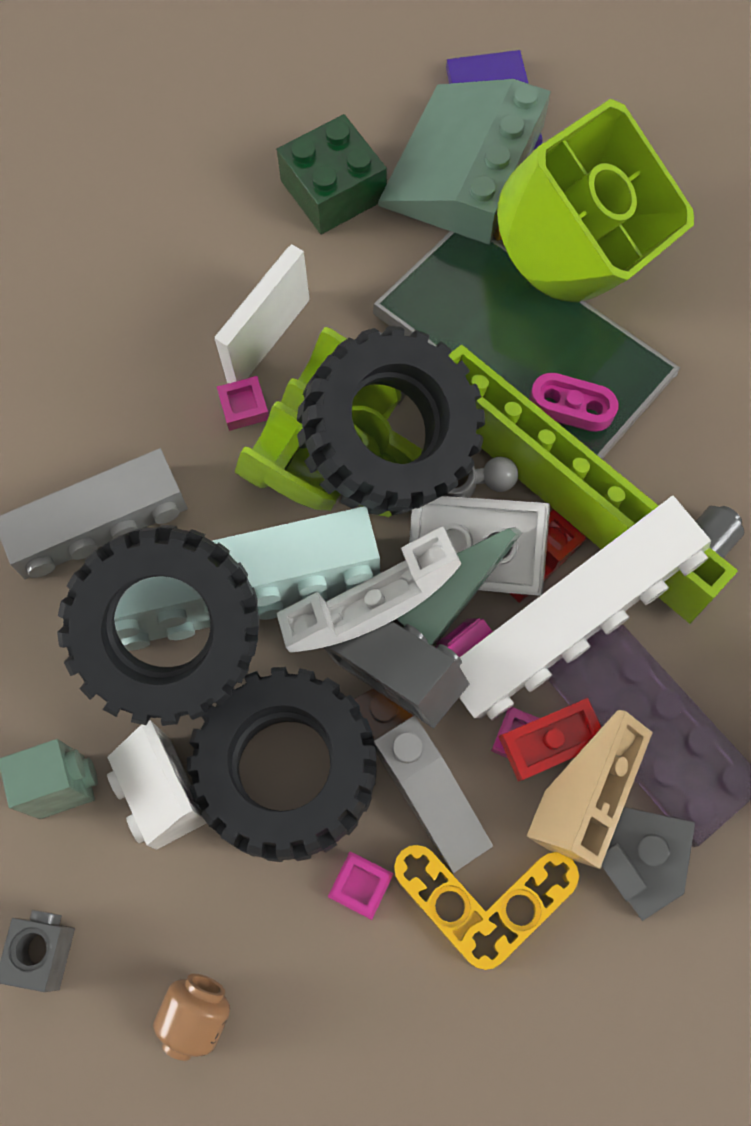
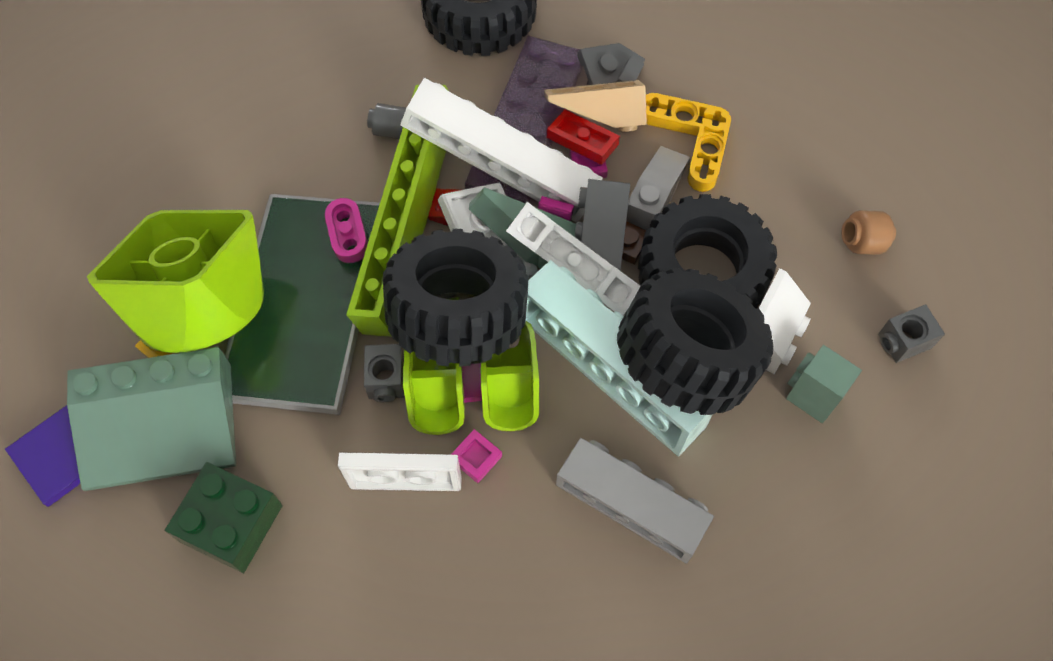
camera: 125 degrees left, 5 degrees down
dark pink tile [328,851,394,920] -> none

